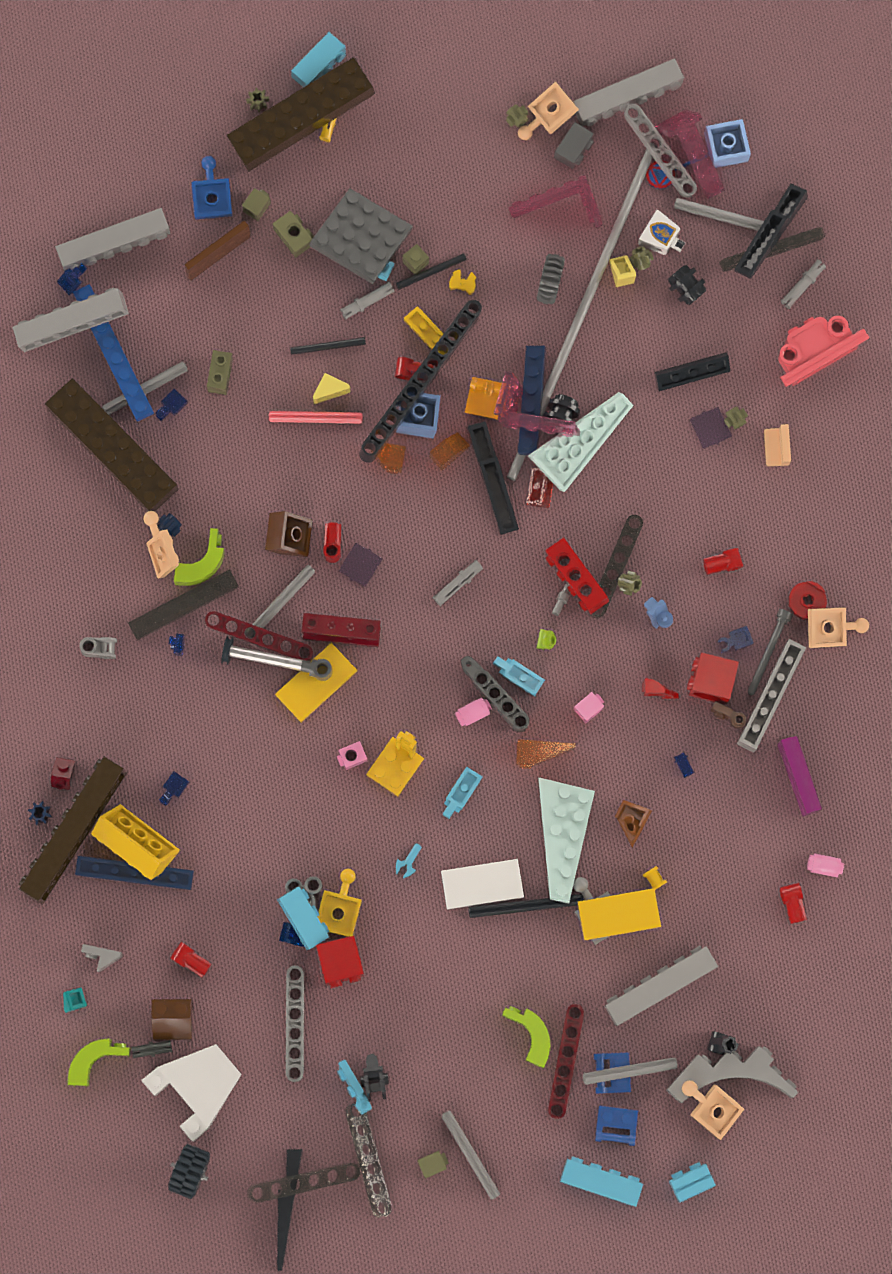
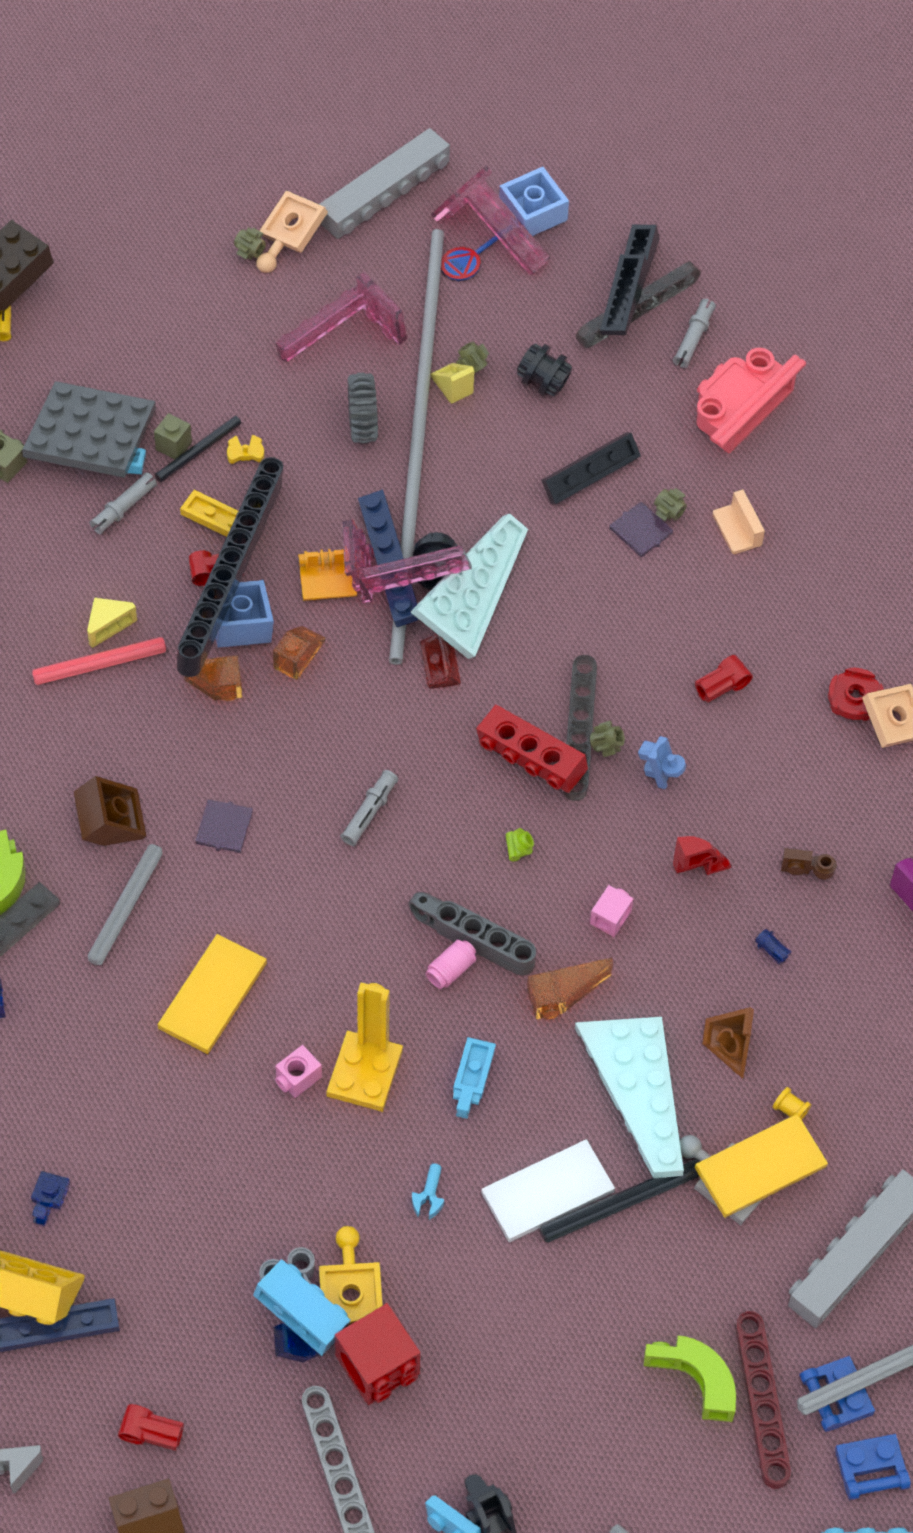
camera: 15 degrees left, 20 degrees down
dark red beam [204,611,313,661] -> none
piece [221,636,332,681] -> none
black bar [290,337,366,355] -> none
dark red fence [301,613,381,648] -> none
red piece [323,522,342,563] -> none
black slope [467,421,519,535] -> none
medium azure hinge [493,656,545,697] -> none
light grey bar [552,582,570,616] -> none
dark grey brick [554,122,594,169] -> none
light grey beam [624,104,697,198] -> none
white torso [638,210,686,255] -> none
light grey axle [674,198,764,231] -> none
red brick [687,652,739,705] -> none
clear blue plate [717,626,754,653] -> none
light grey brick [737,639,806,753] -> none
dark grey piece [748,609,793,695] -> none

